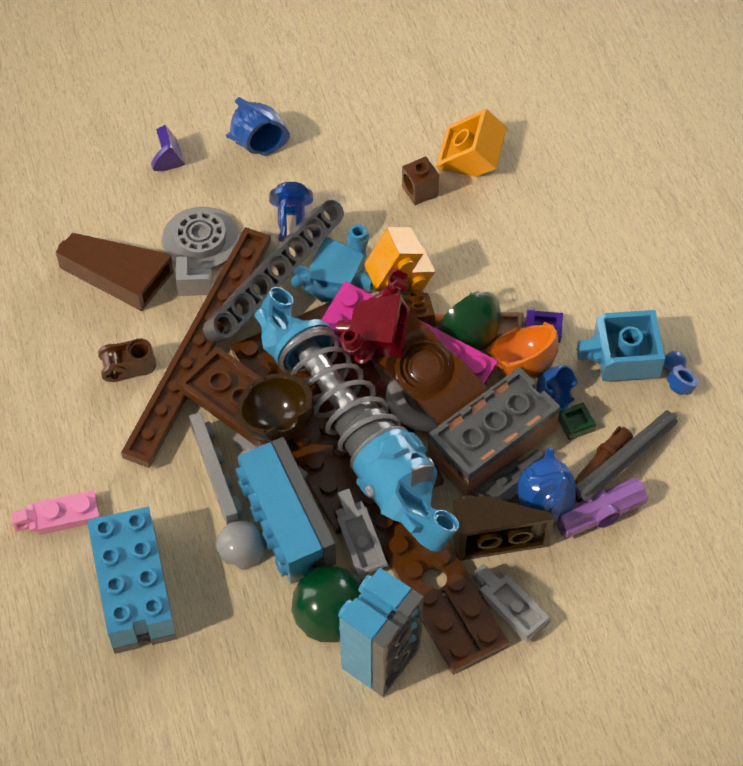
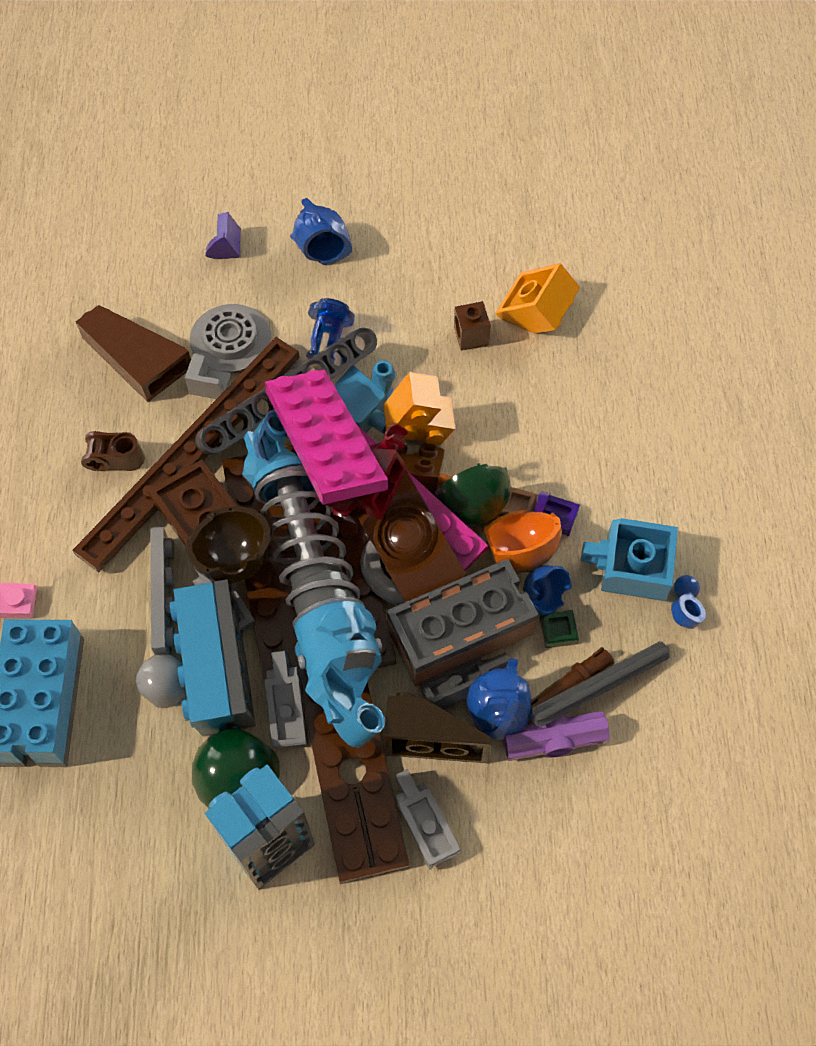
camera: 15 degrees right, 5 degrees up
none -> dark pink plate [265,370,388,505]

